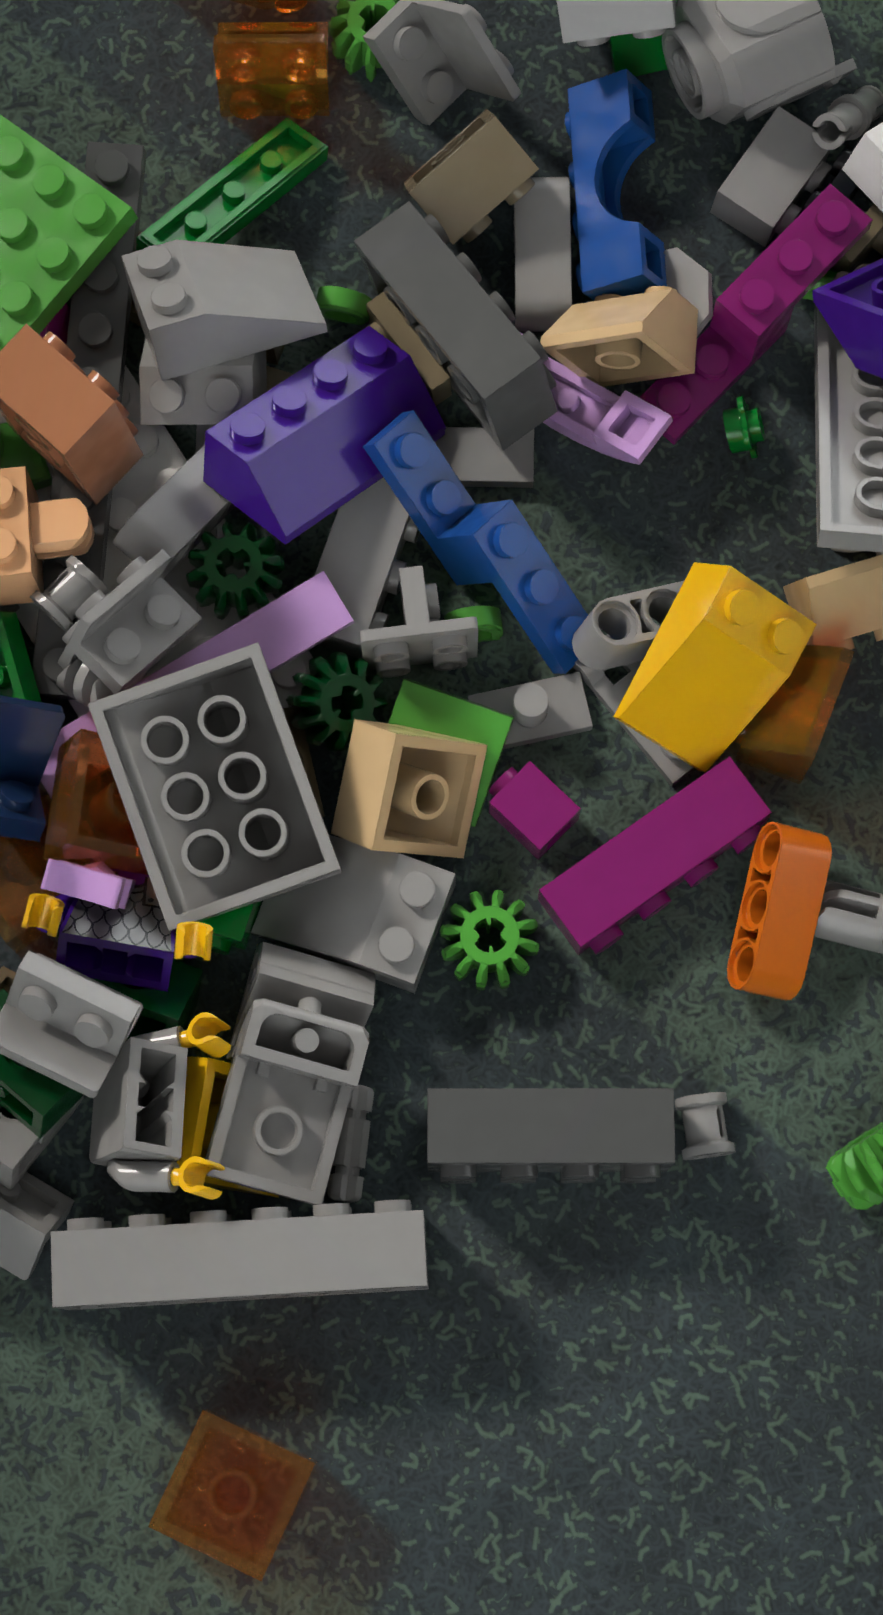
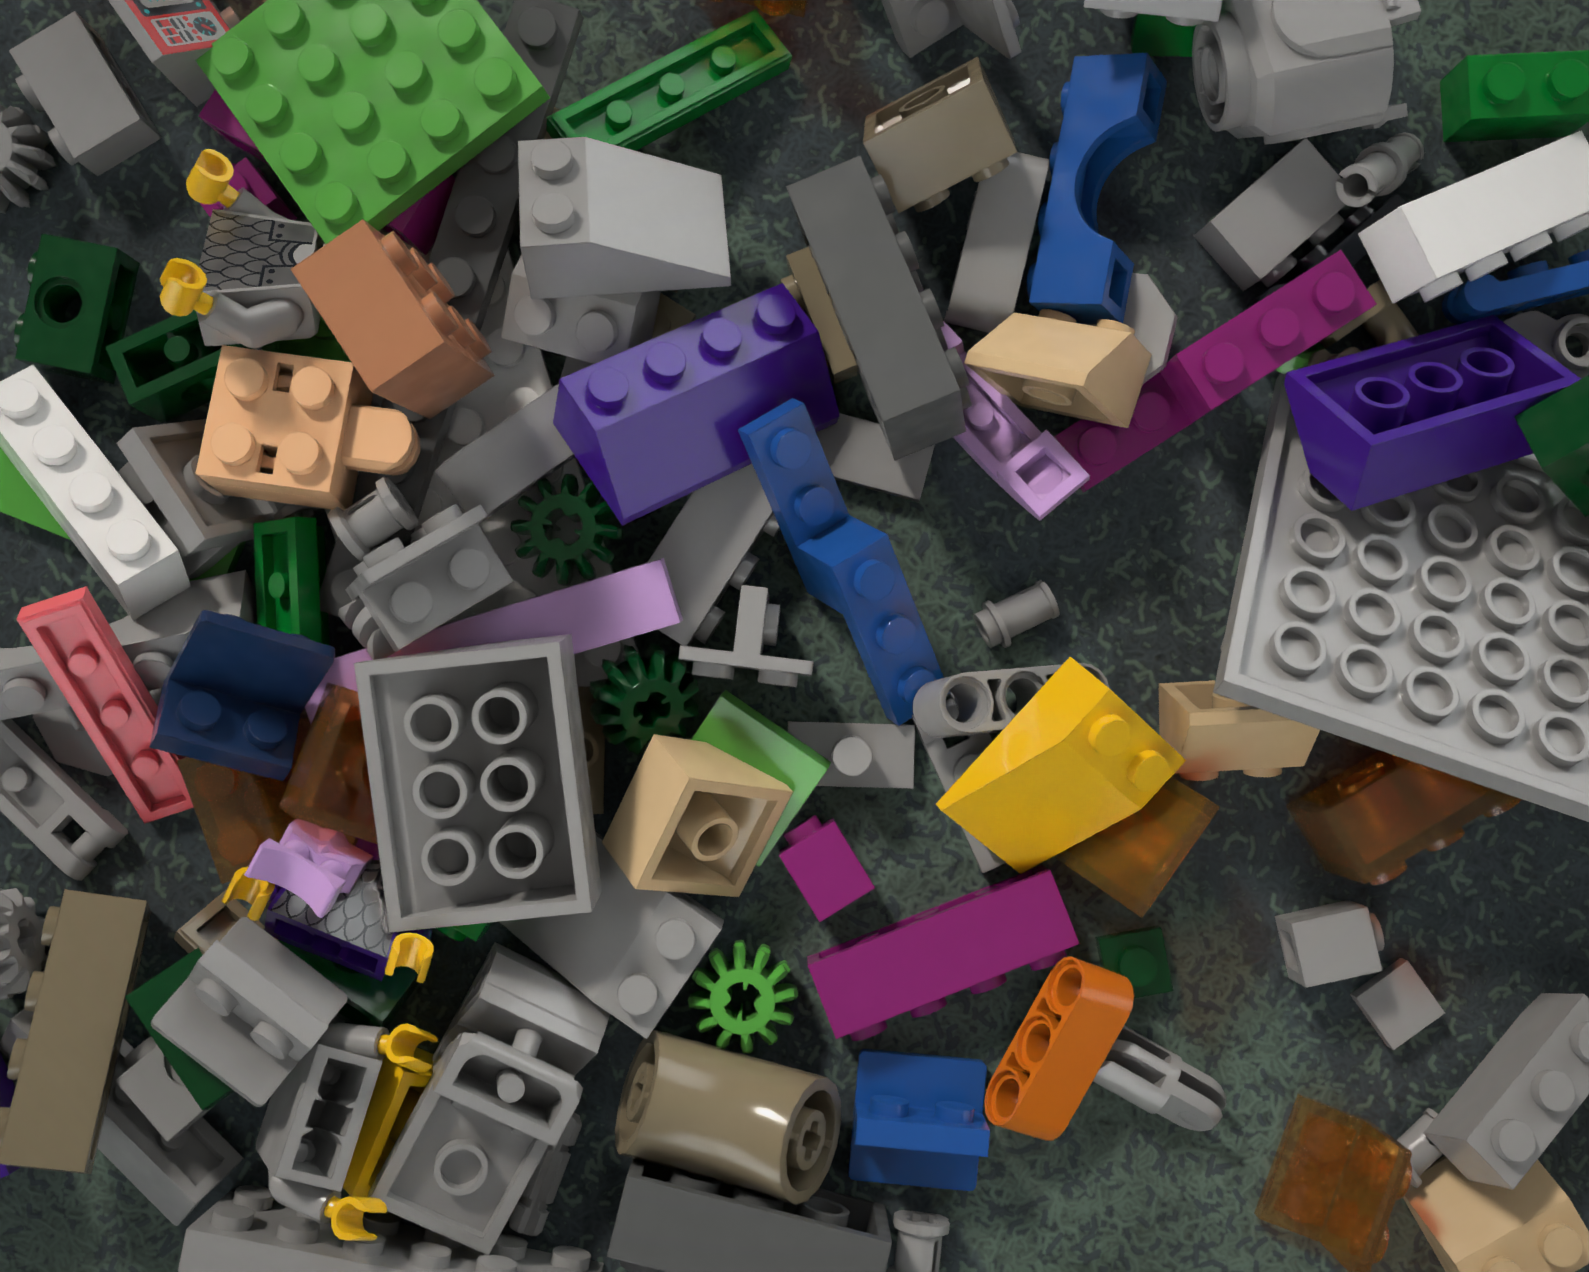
camera: 10 degrees right, 10 degrees up
bright green tile [316,286,372,325] -> none
bright green tile [444,606,503,642] -> none
green plate [723,395,765,459] -> none
none -> dark tan brick [615,1030,841,1205]
none -> blue bracket [848,1049,990,1191]
none -> light grey pin [973,579,1060,648]
none -> dark green plate [1095,925,1174,998]

